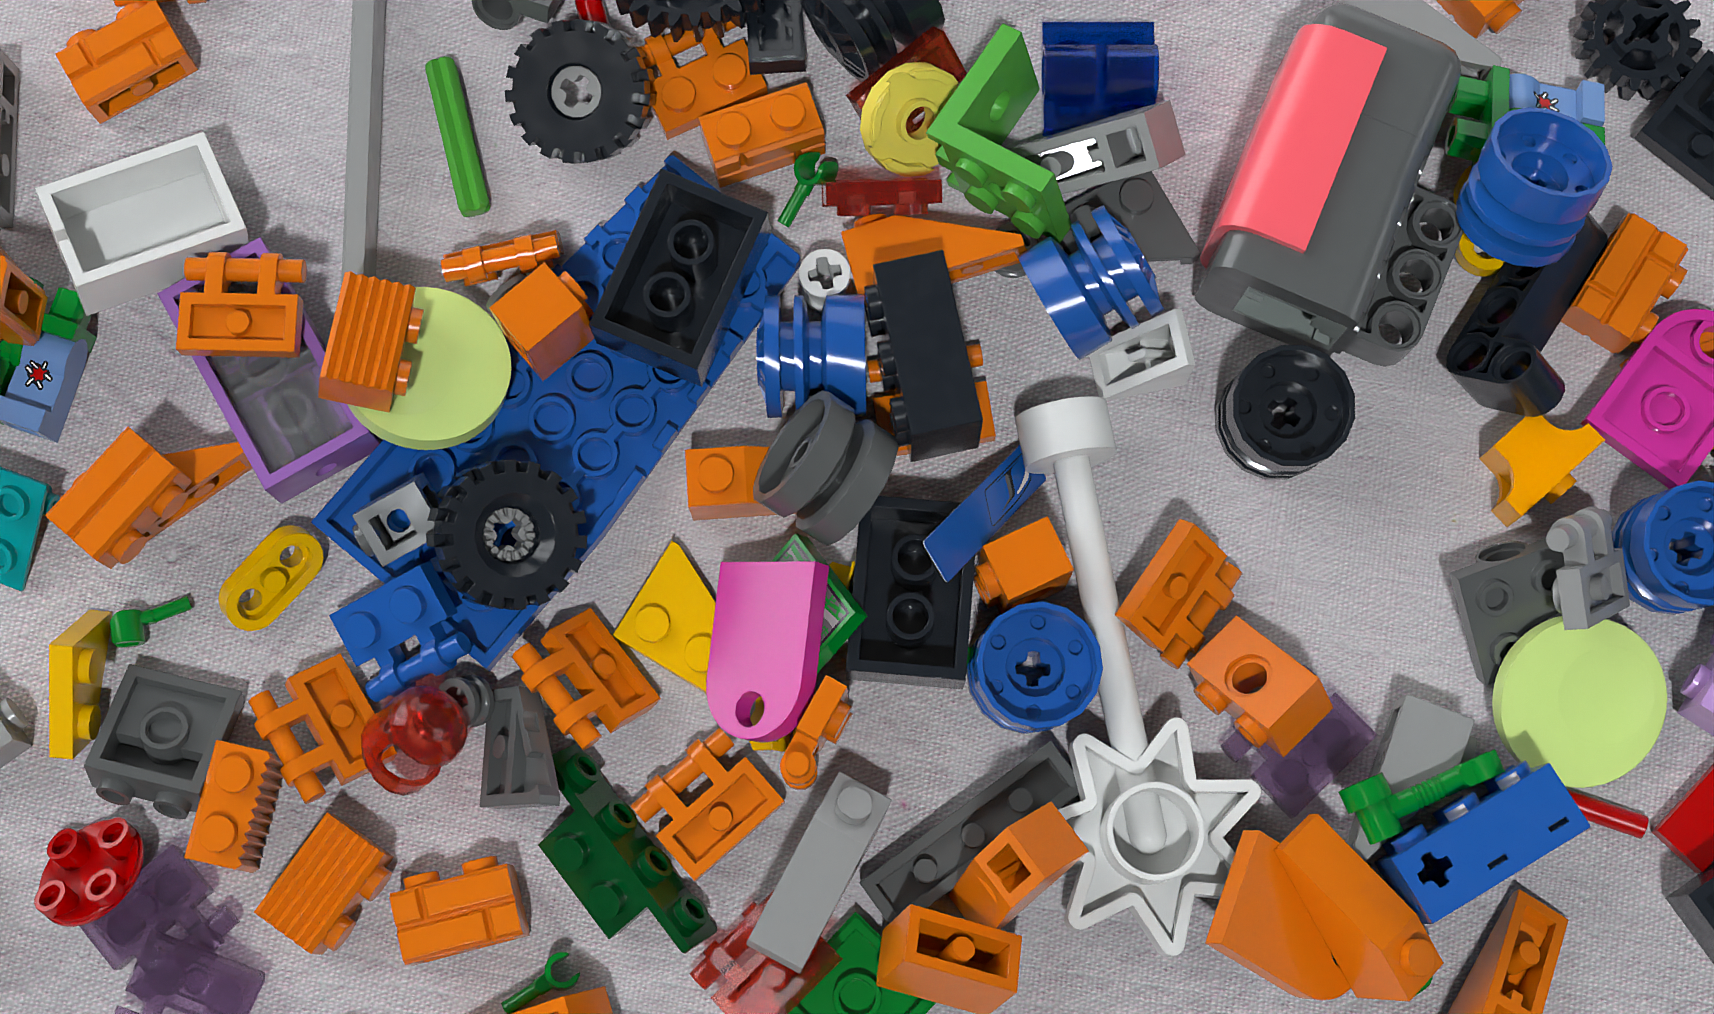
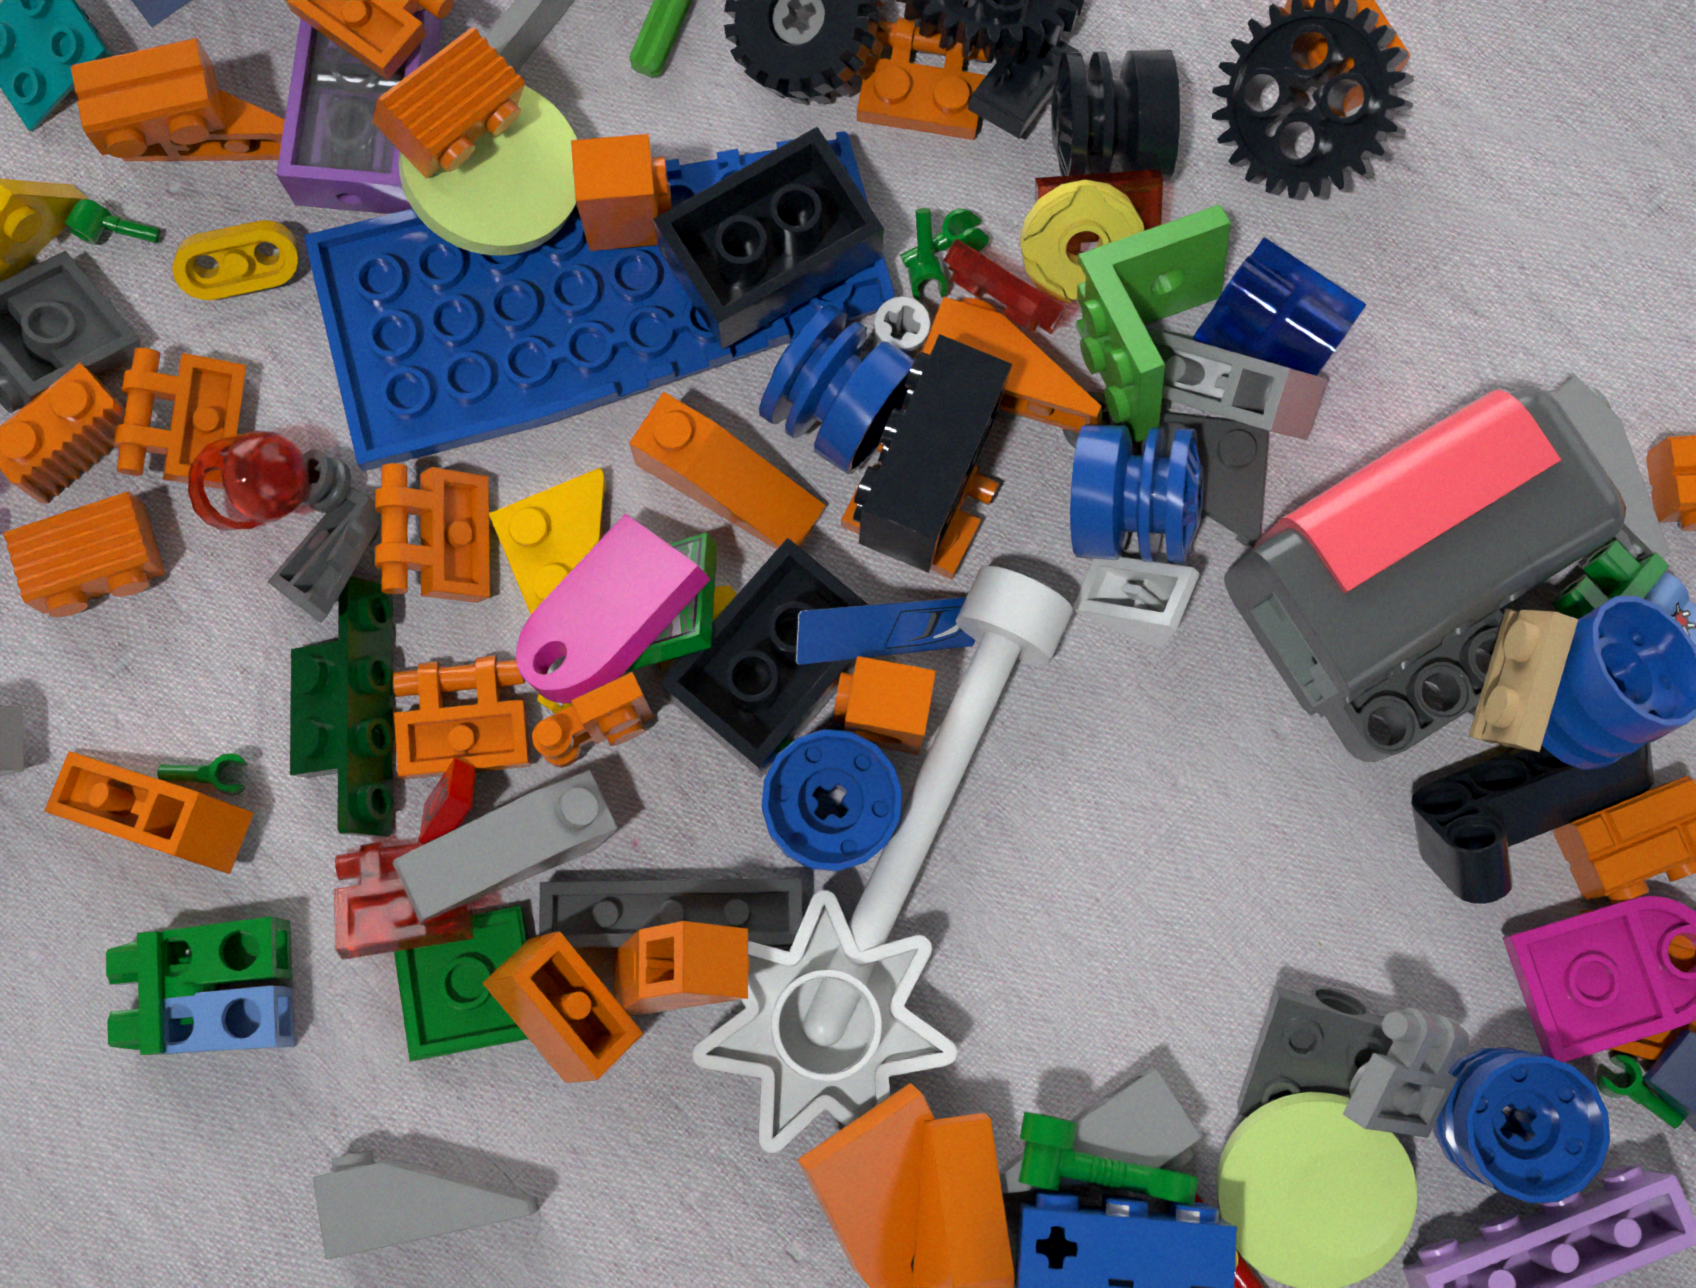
camera: 30 degrees right, 0 degrees up
blue plate [329,561,472,702] -> none
brick [352,472,441,567] -> none
orange brick [389,856,530,966] -> none
black bush [426,459,587,610] -> none
orange plate [441,230,564,287] -> none
orange brick [698,82,826,188] -> none
dark grey wheel [753,391,898,546] -> none
orange plate [1115,519,1242,669] -> none
orange brick [1187,615,1333,758] -> none
black wheel [1216,345,1355,480] -> none
clear purple plate [1220,665,1377,819] -> none
light orange brick [1479,415,1605,527] -> none
none -> red tile [418,758,476,845]
none -> green hand [907,208,948,300]
none -> tan plate [1468,609,1578,752]

